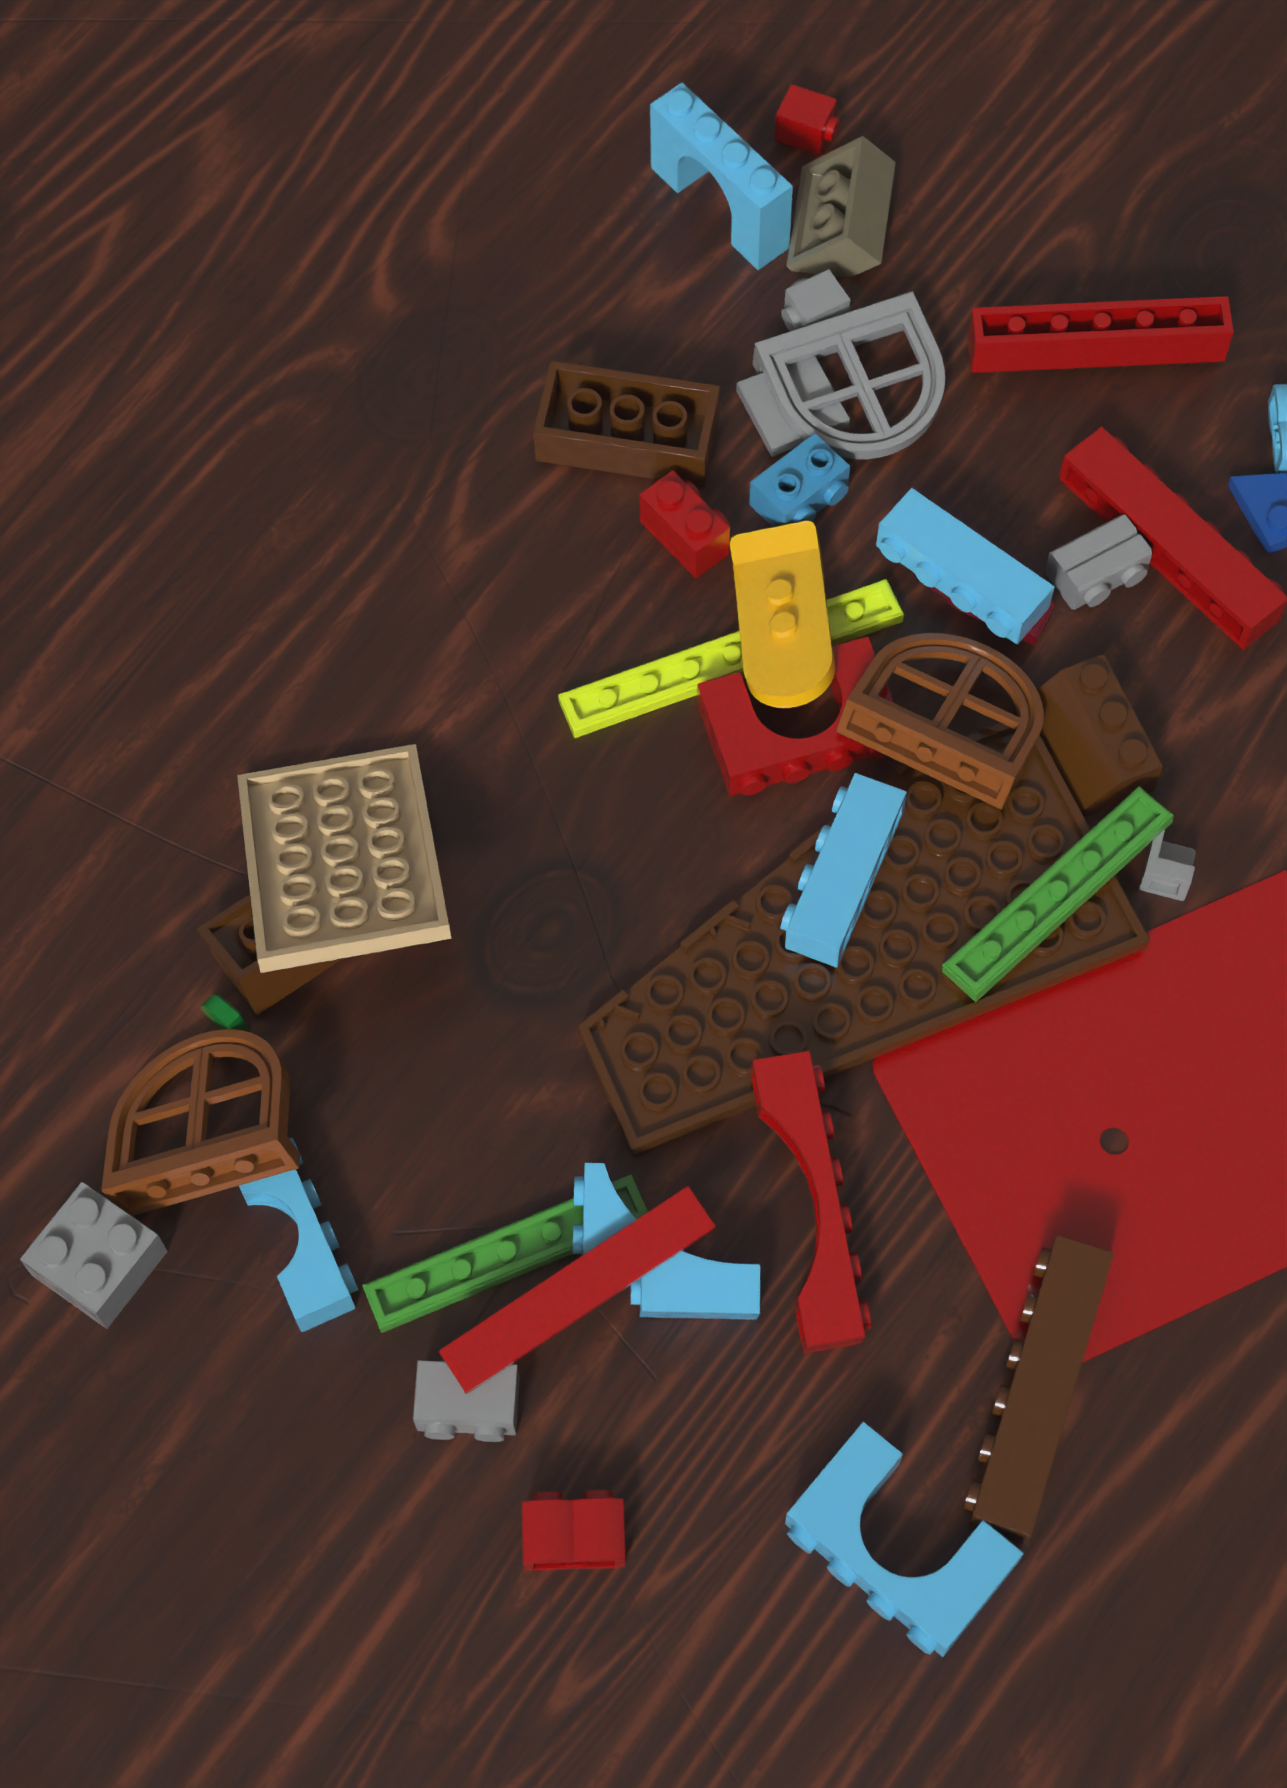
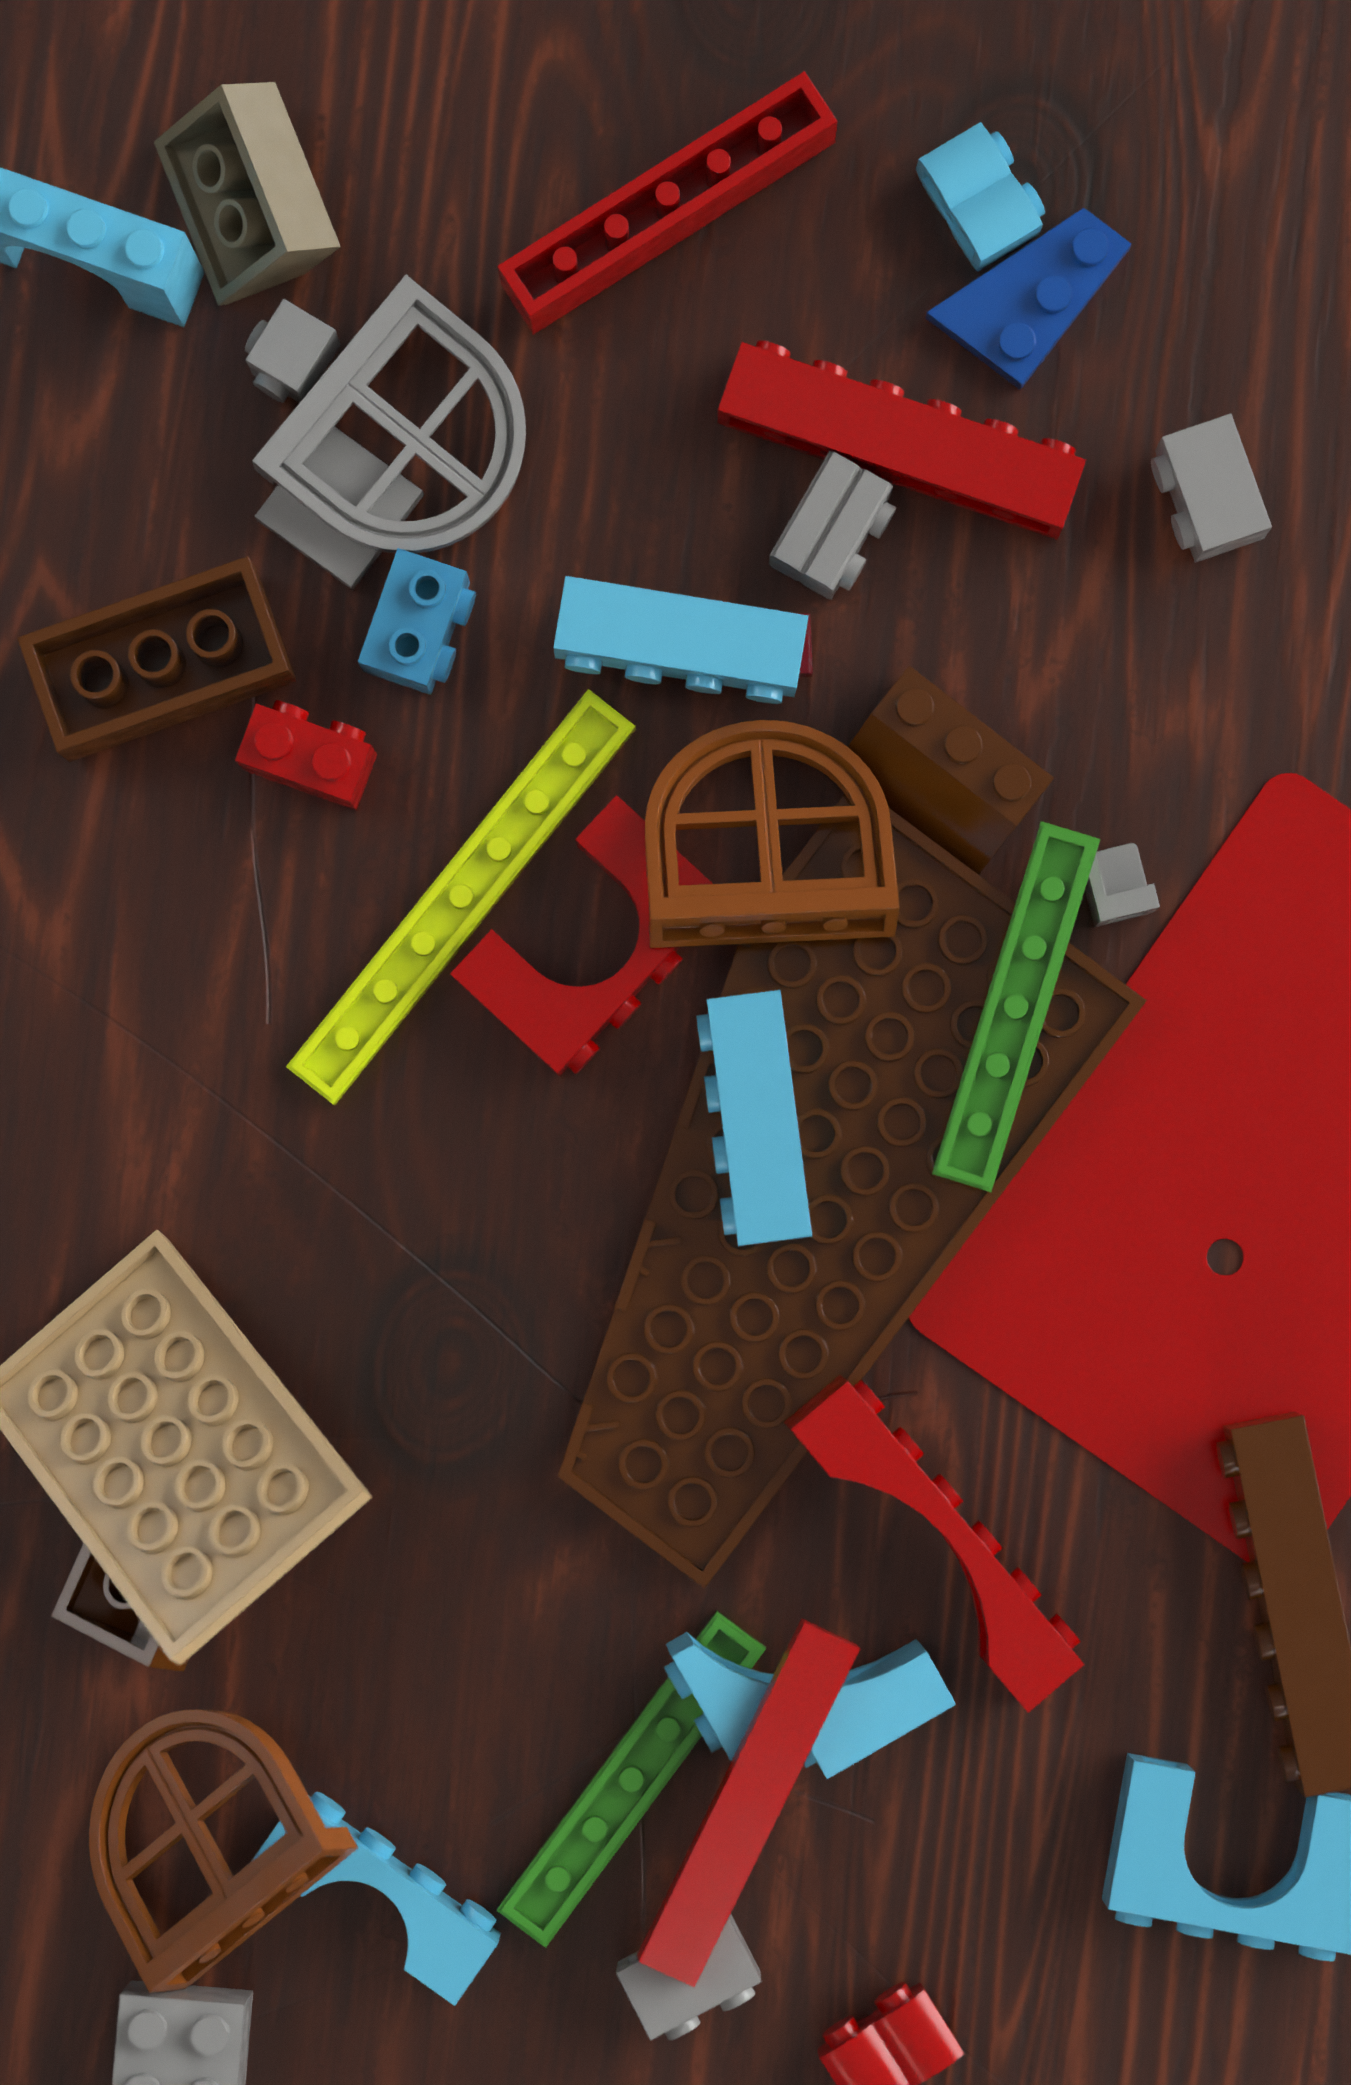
camera: 25 degrees left, 20 degrees up
green tile [201,994,249,1032] -> none
yellow piece [730,521,835,708] -> none
red brick [775,84,841,156] -> none

